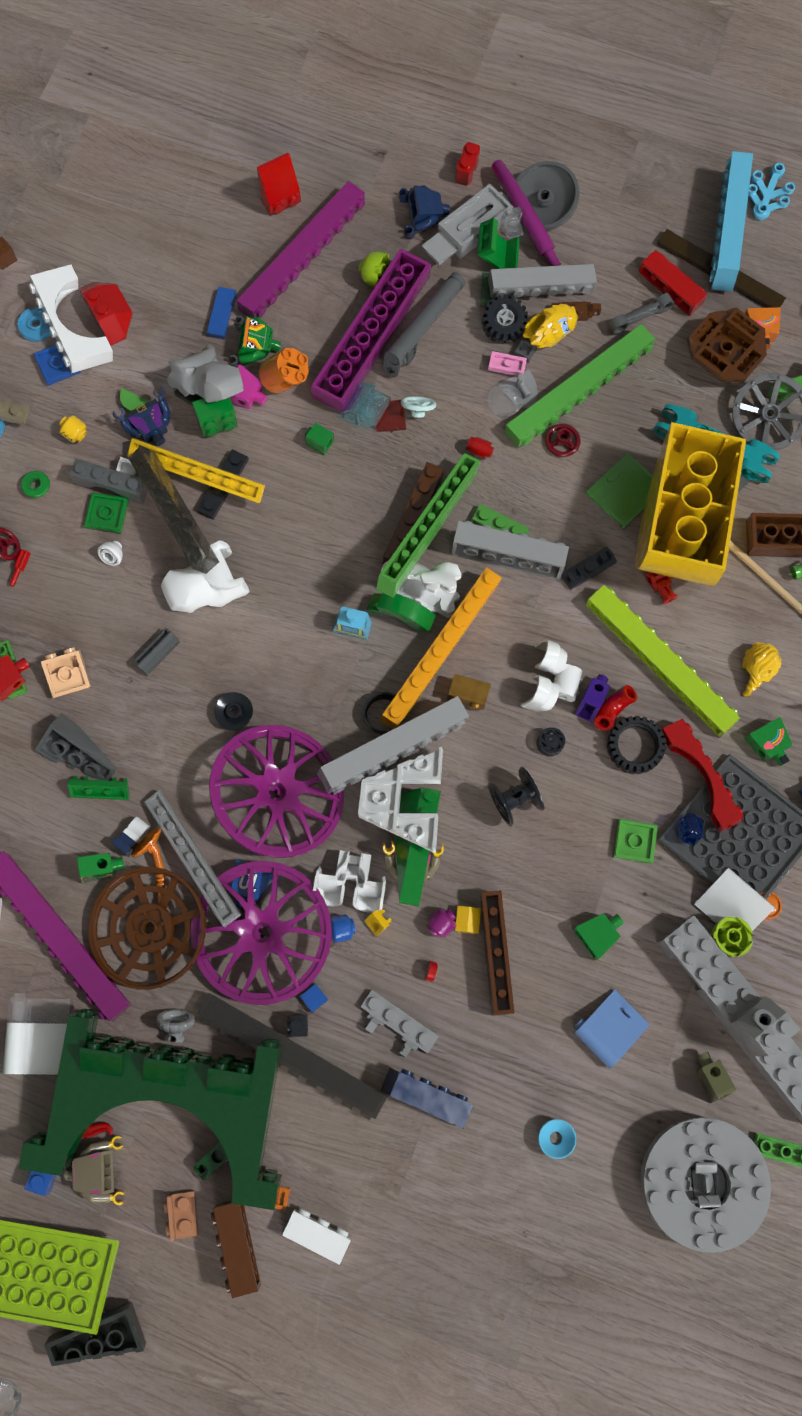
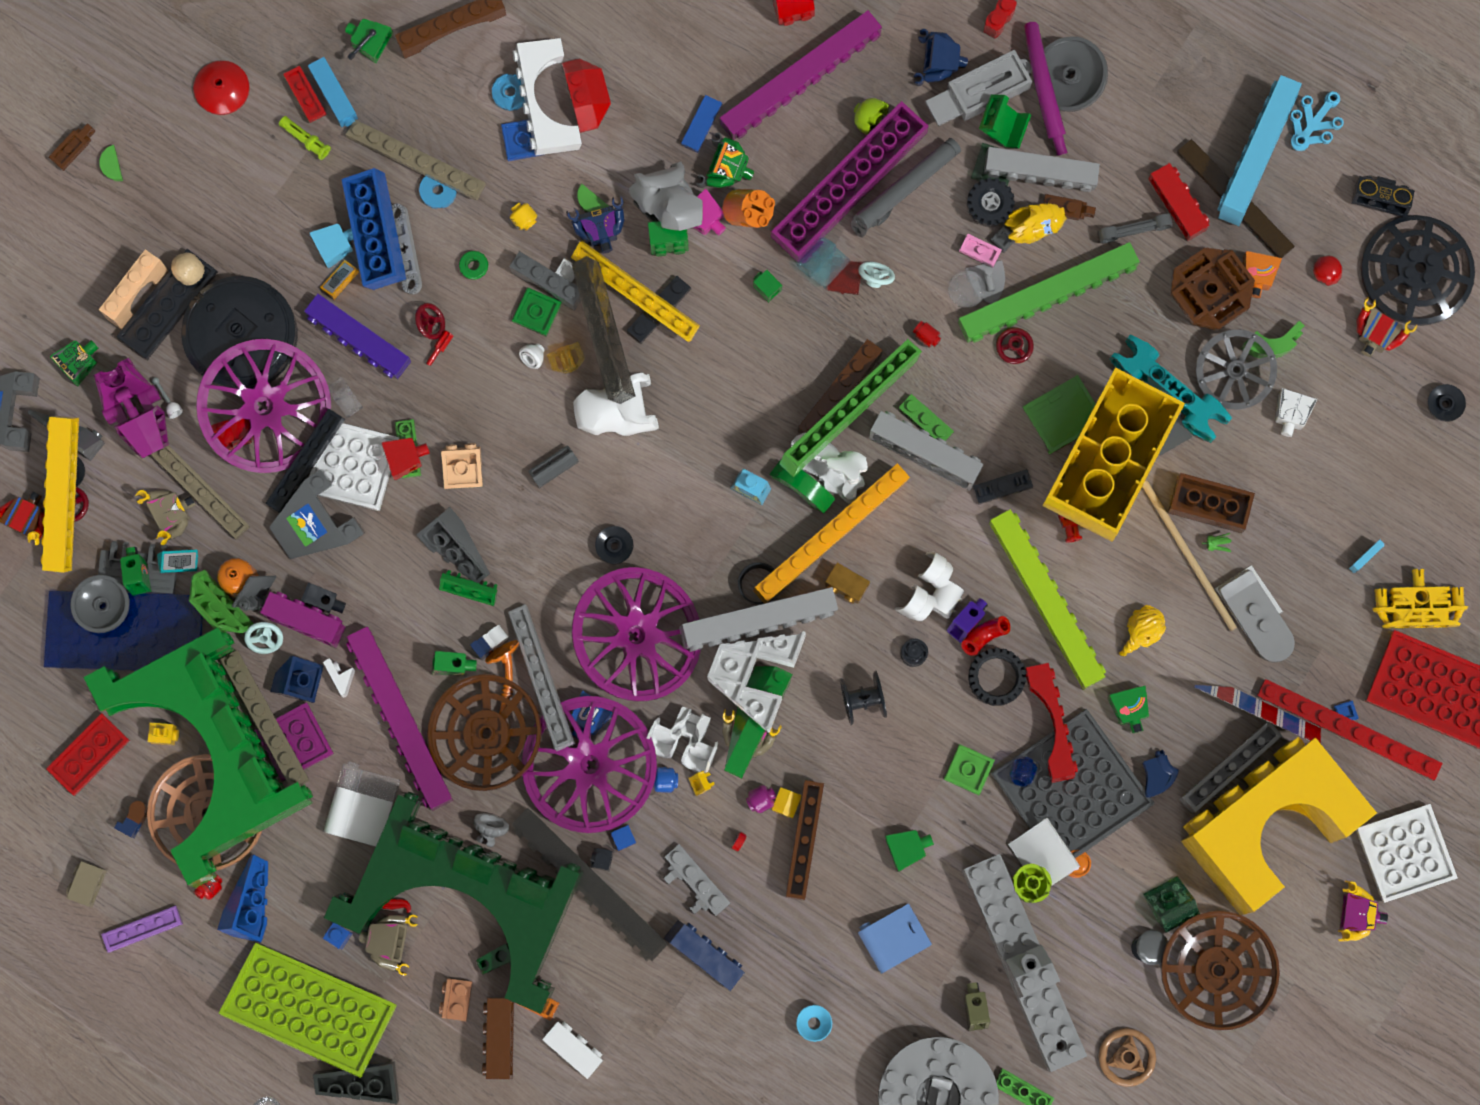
camera: 20 degrees right, 5 degrees up
clear slope [500,207,524,239] -> none
none -> clear yellow piece [547,342,585,374]

